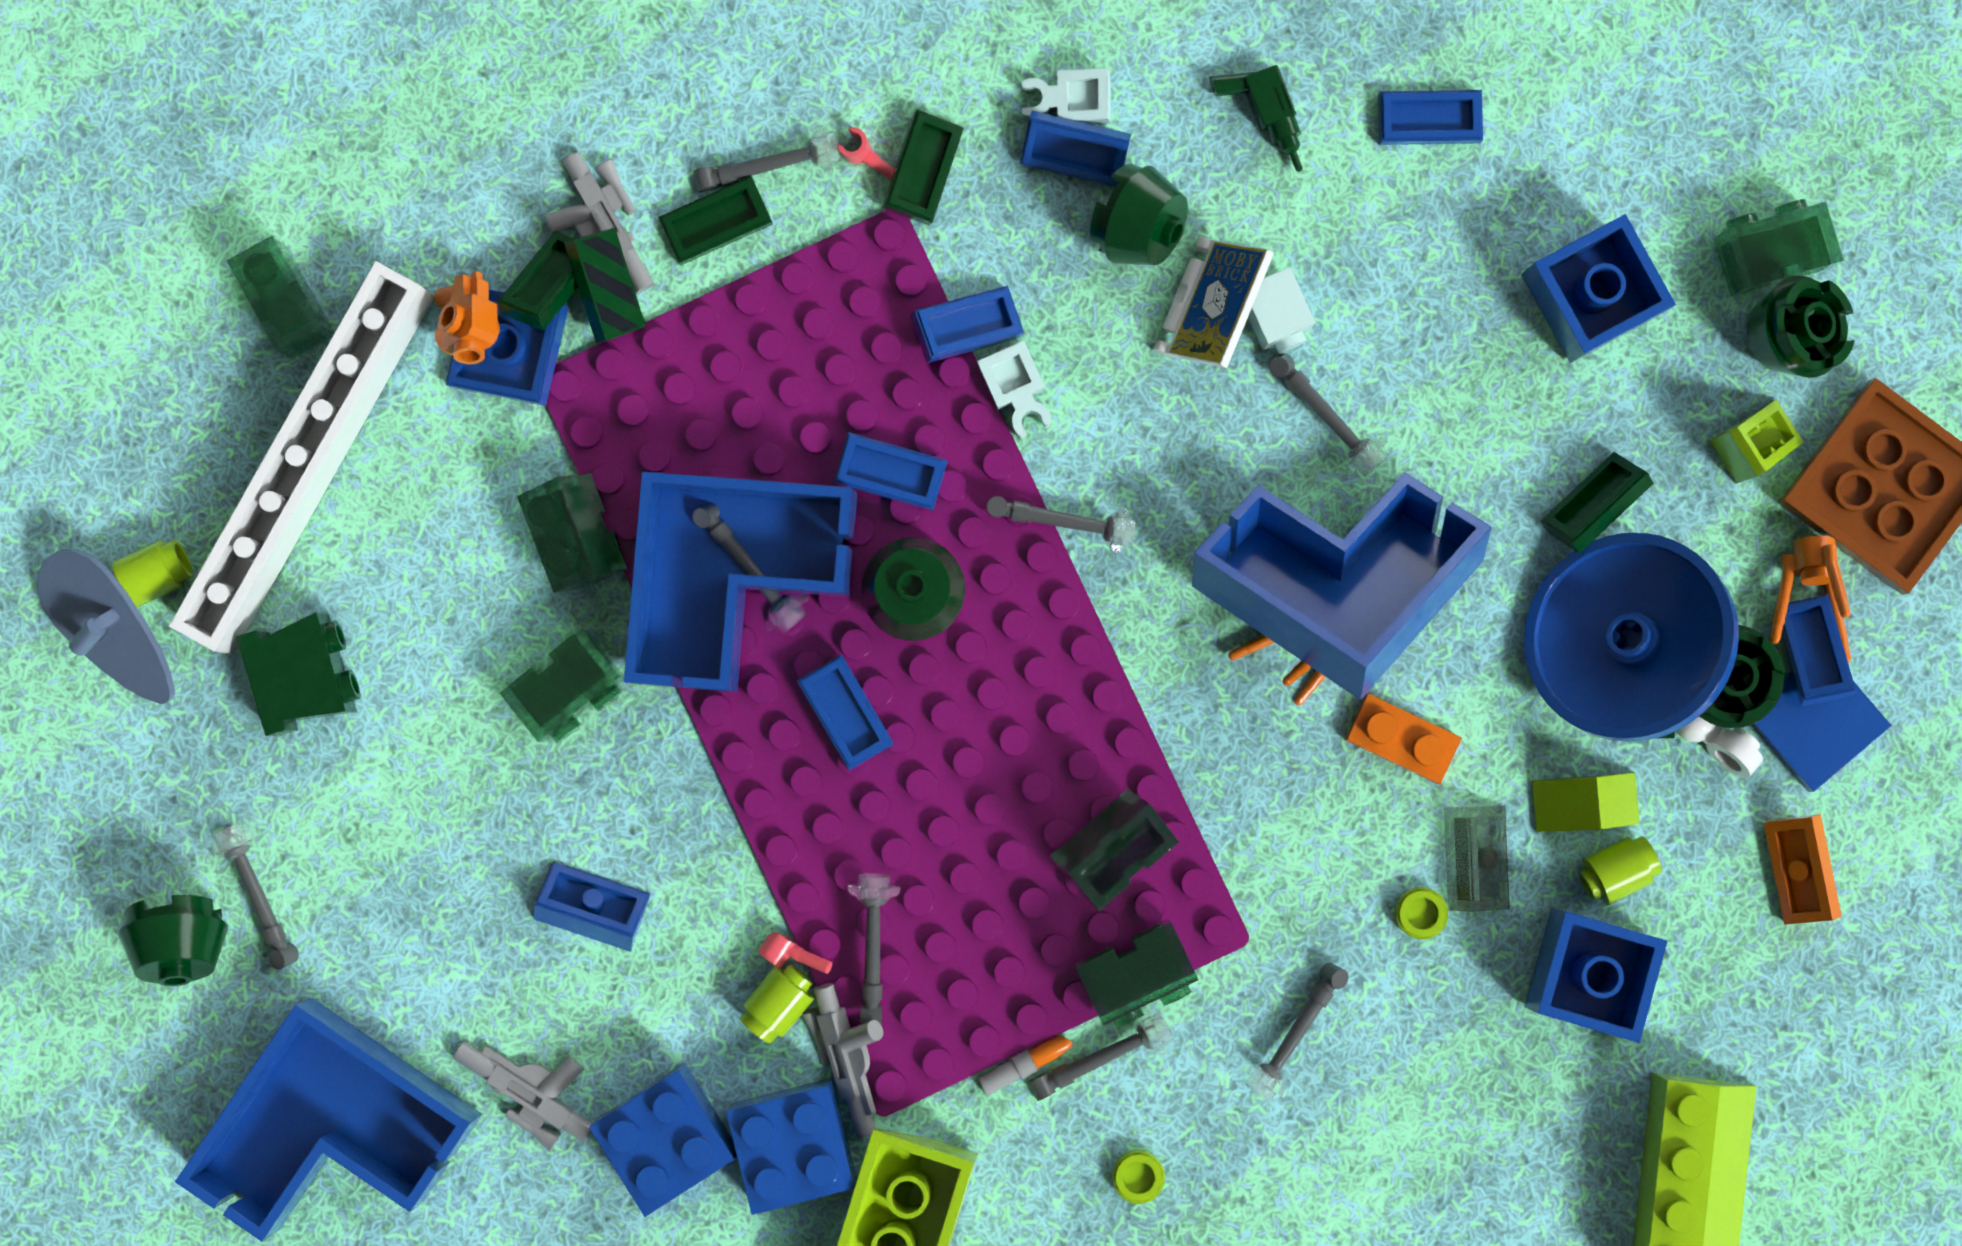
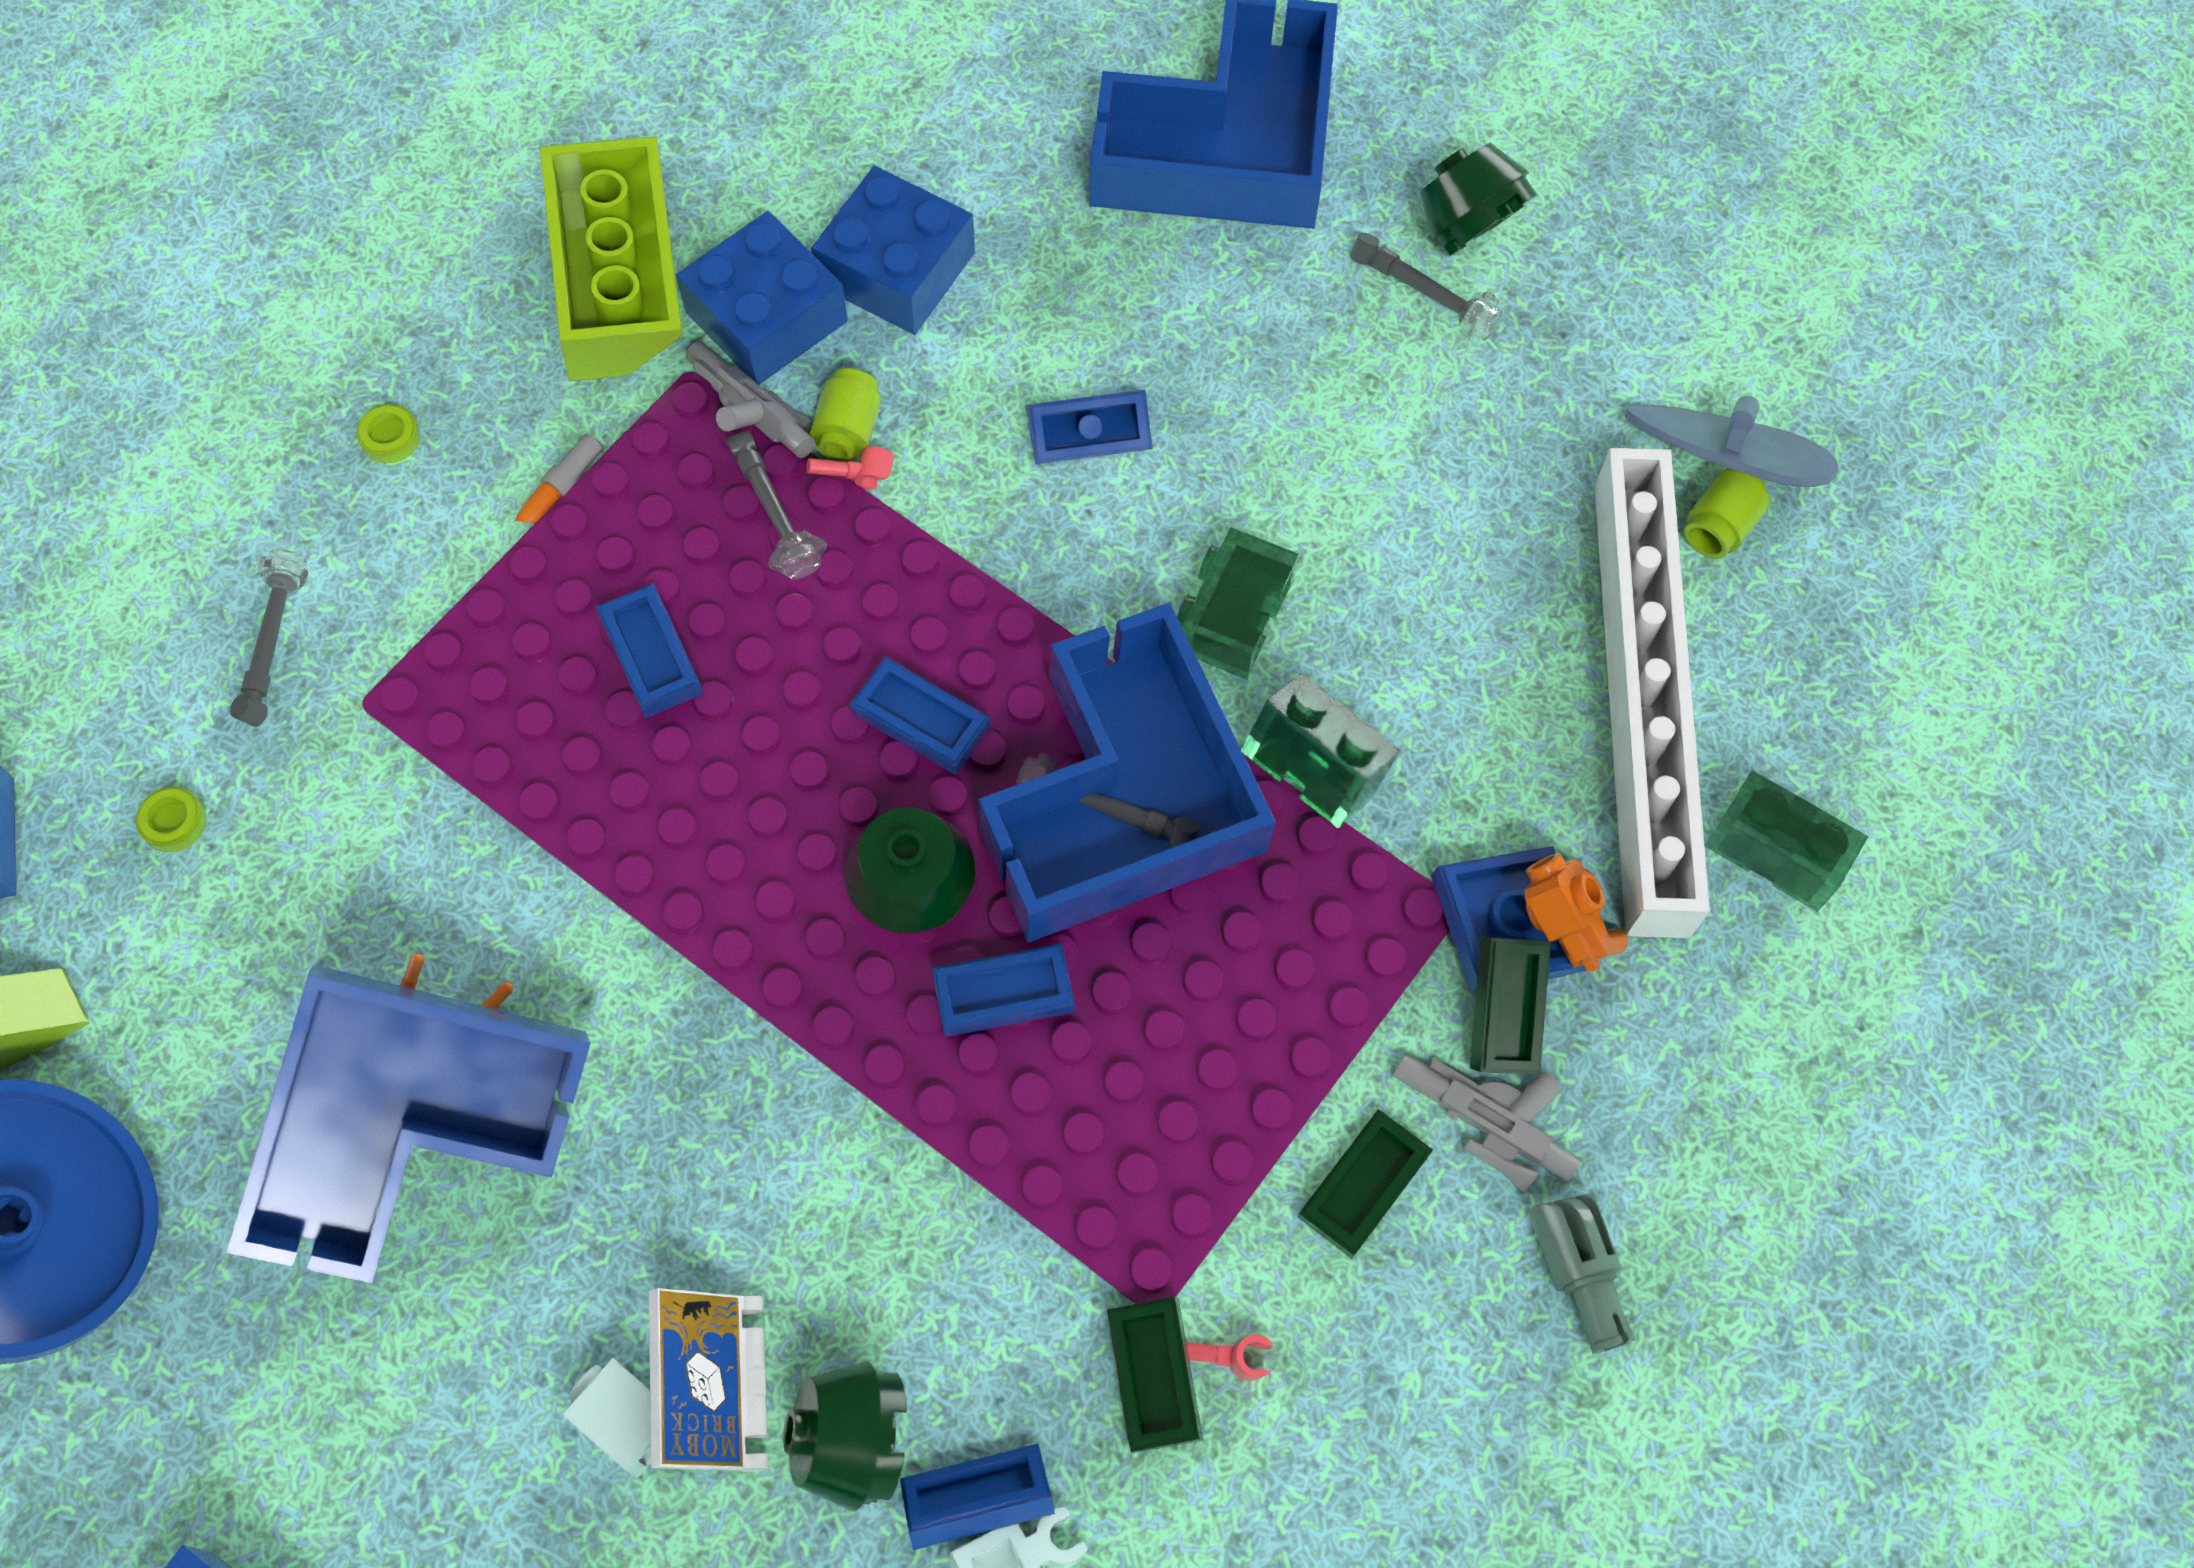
camera: 150 degrees right, 20 degrees down
dark green hips [236,612,361,736] -> none
light grey piece [453,1041,592,1152] -> none
dark green tile [564,228,646,343] -> none
dark grey piece [693,124,842,192] -> none
blue tile [910,286,1024,363] -> none
light aqua plate [977,341,1051,439] -> none
dark grey piece [986,496,1136,554] -> none
dark grey piece [1028,1007,1174,1101] -> none
brick [1049,789,1179,911] -> none
clear green brick [1074,919,1199,1028] -> none
dark grey piece [1269,354,1388,477] -> none
orange plate [1345,693,1462,785] -> none
clear smoke slope [1444,805,1510,912] -> none
dark green tile [1540,452,1654,554] -> none
none -> blue tile [596,583,703,718]
none -> sand green arm [1529,1193,1636,1354]

